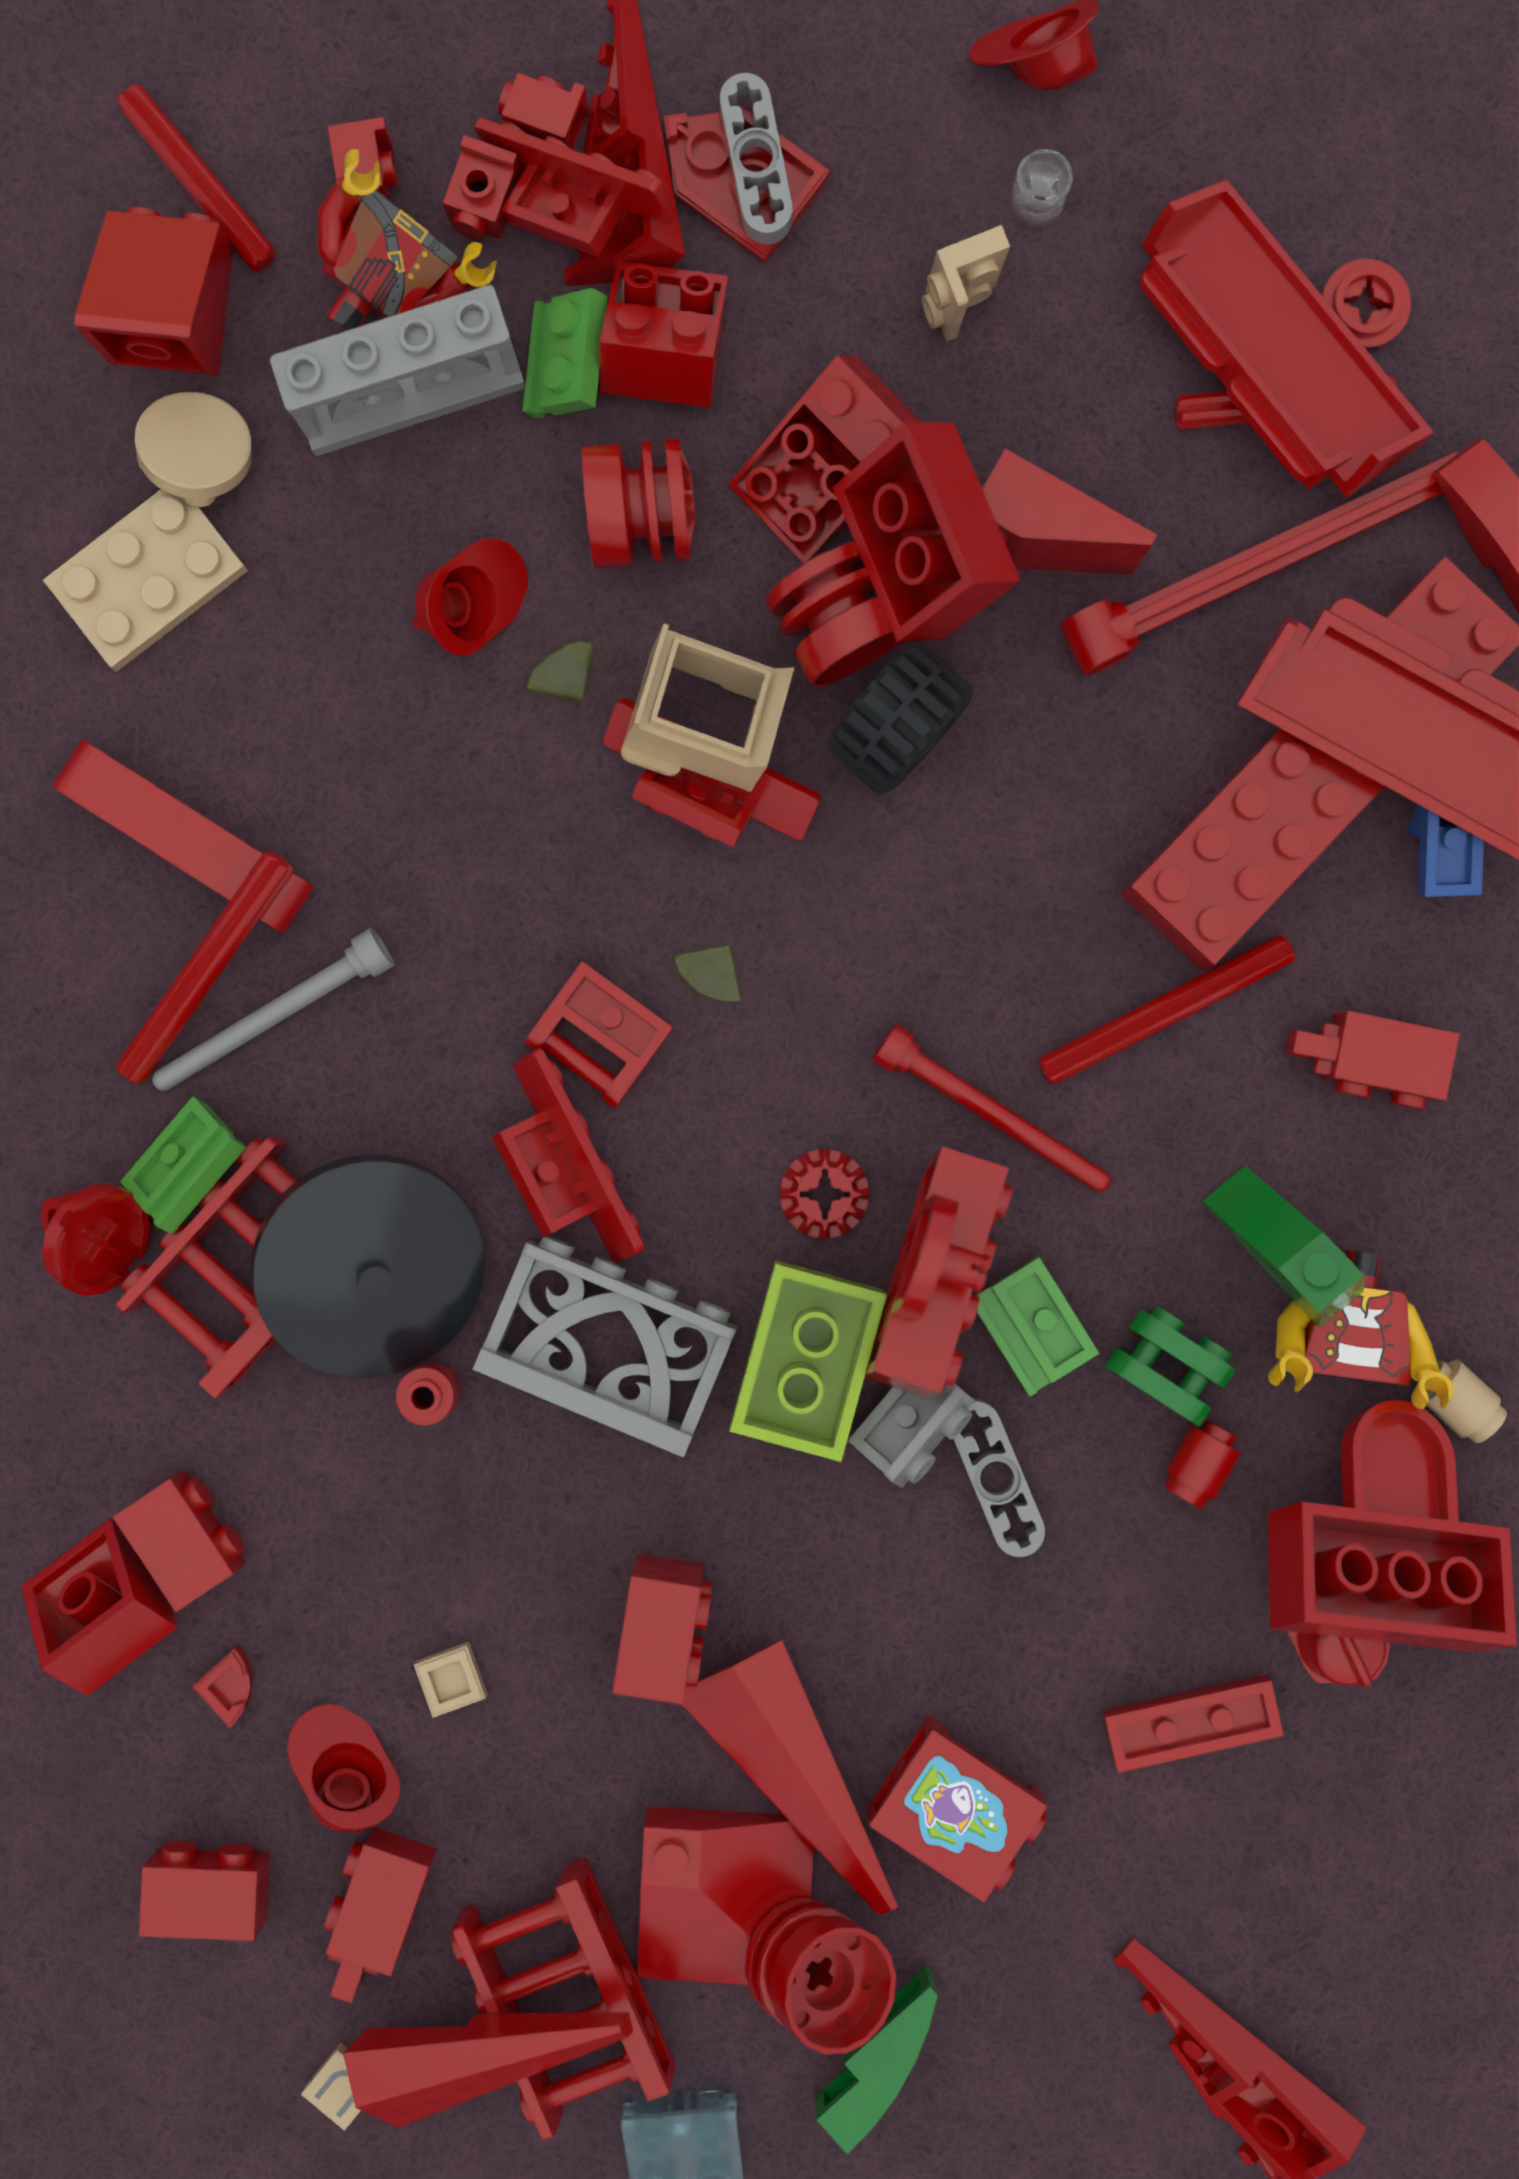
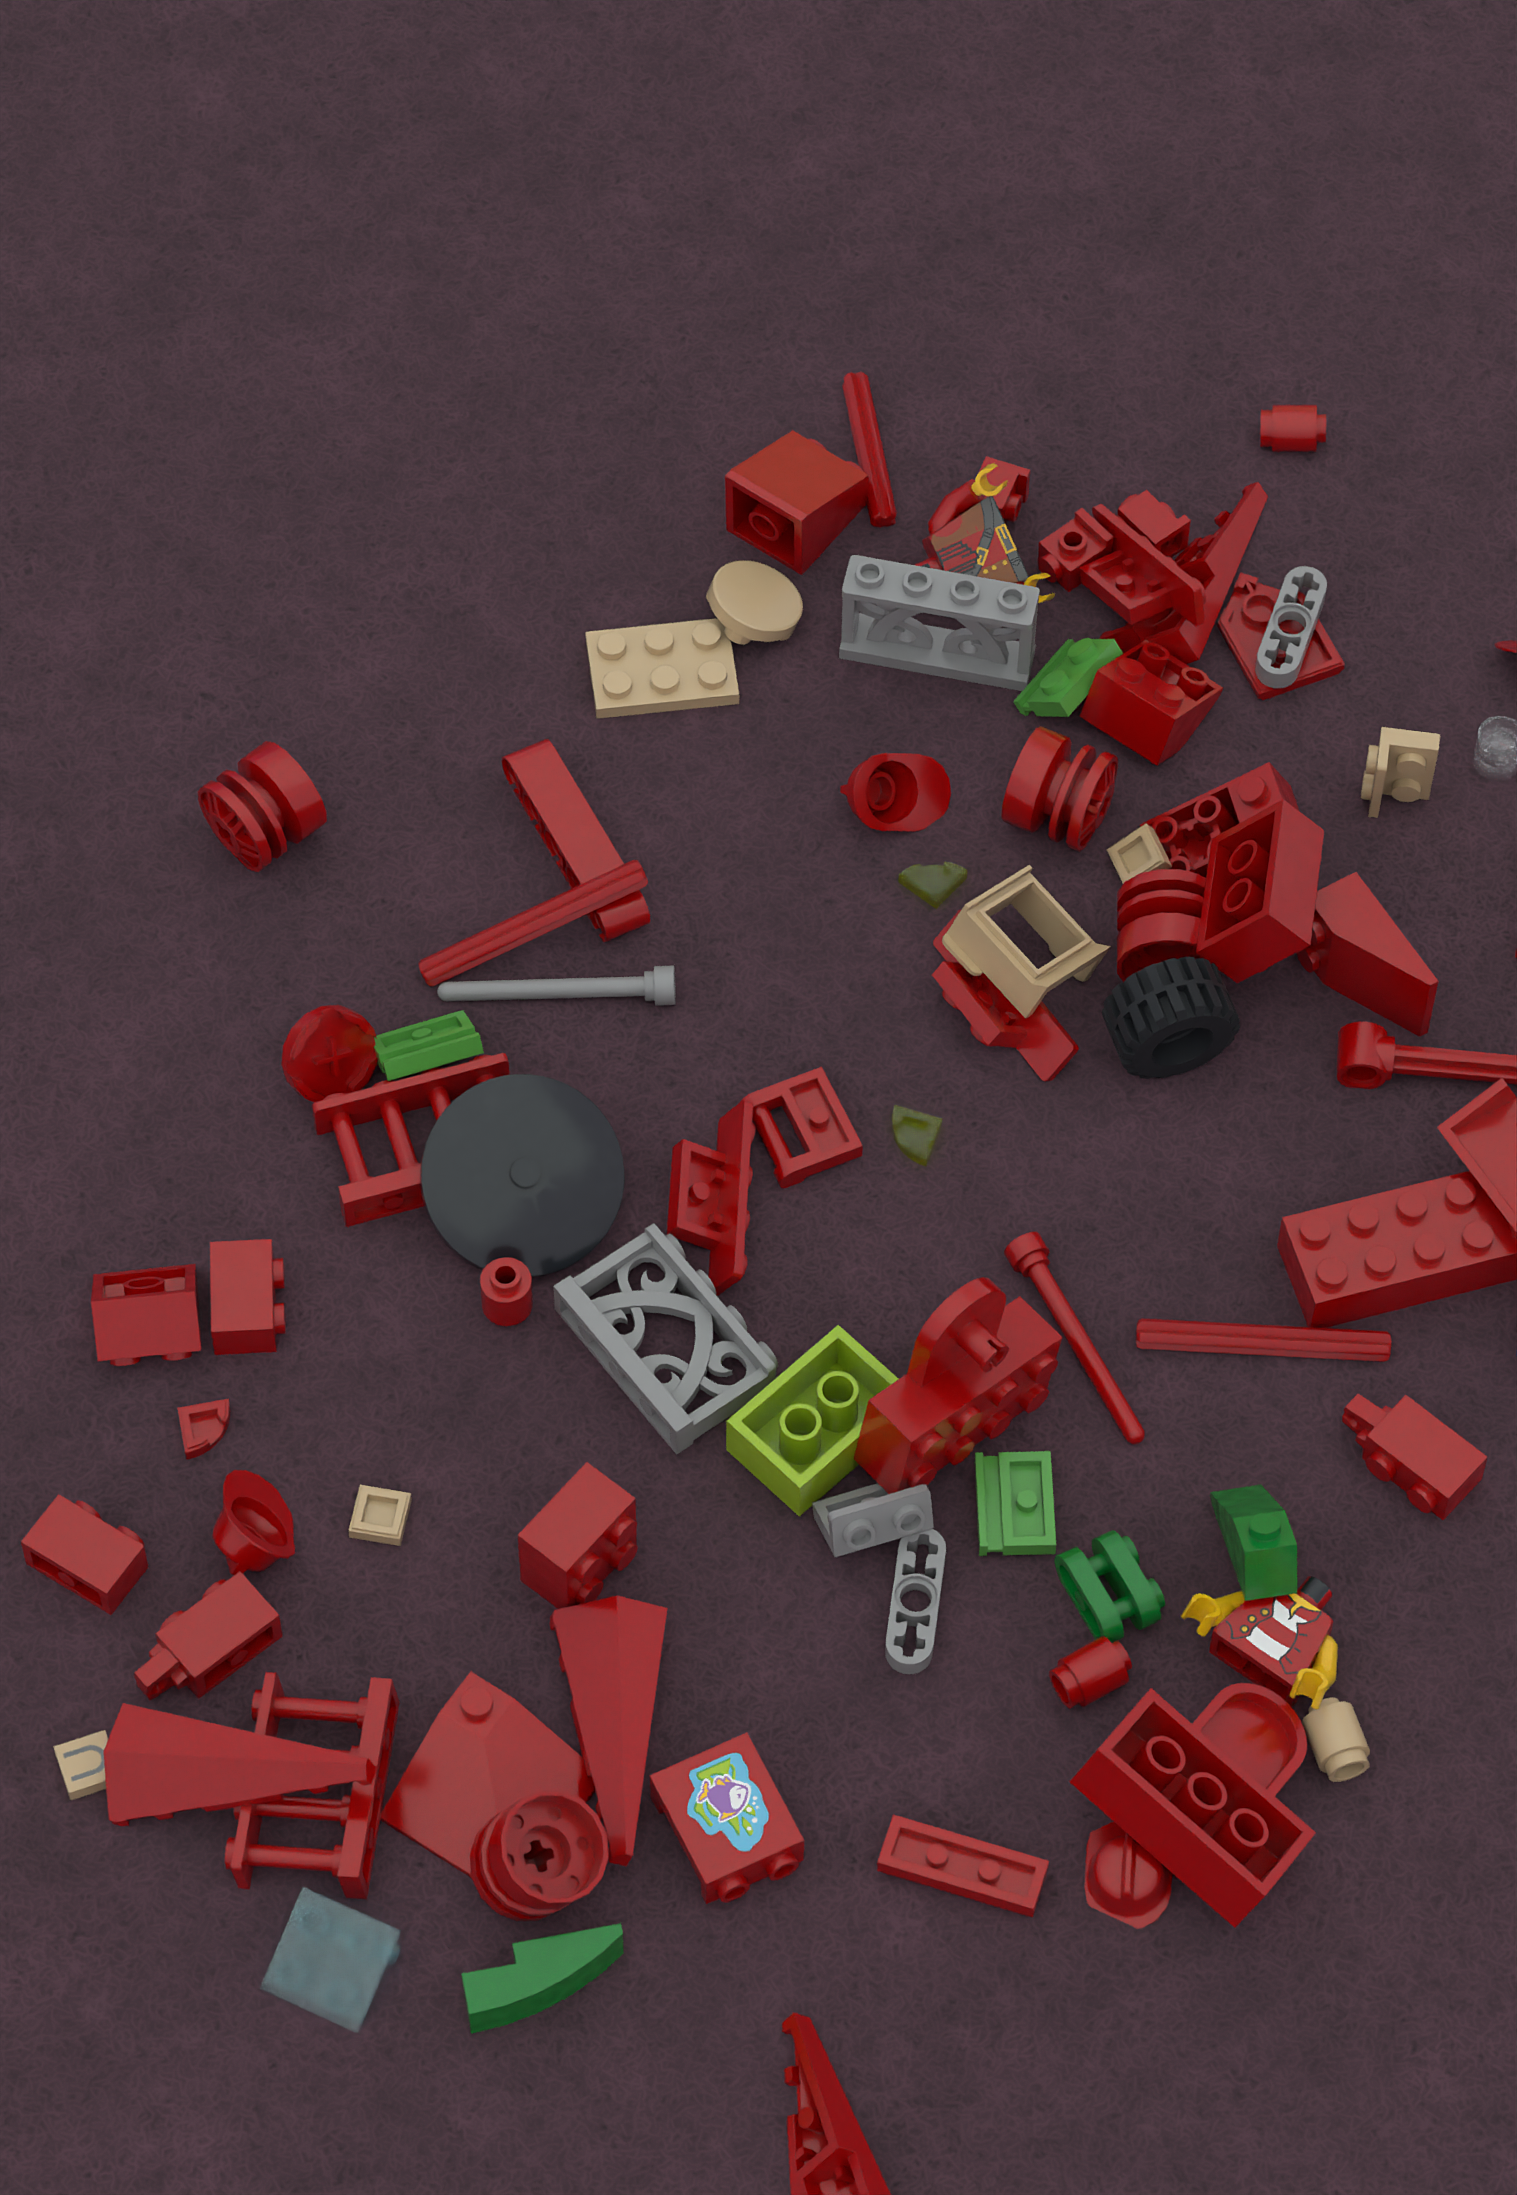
camera: 30 degrees right, 30 degrees down
red gear [780,1149,870,1239] -> none
none -> tan tile [1107,823,1172,884]

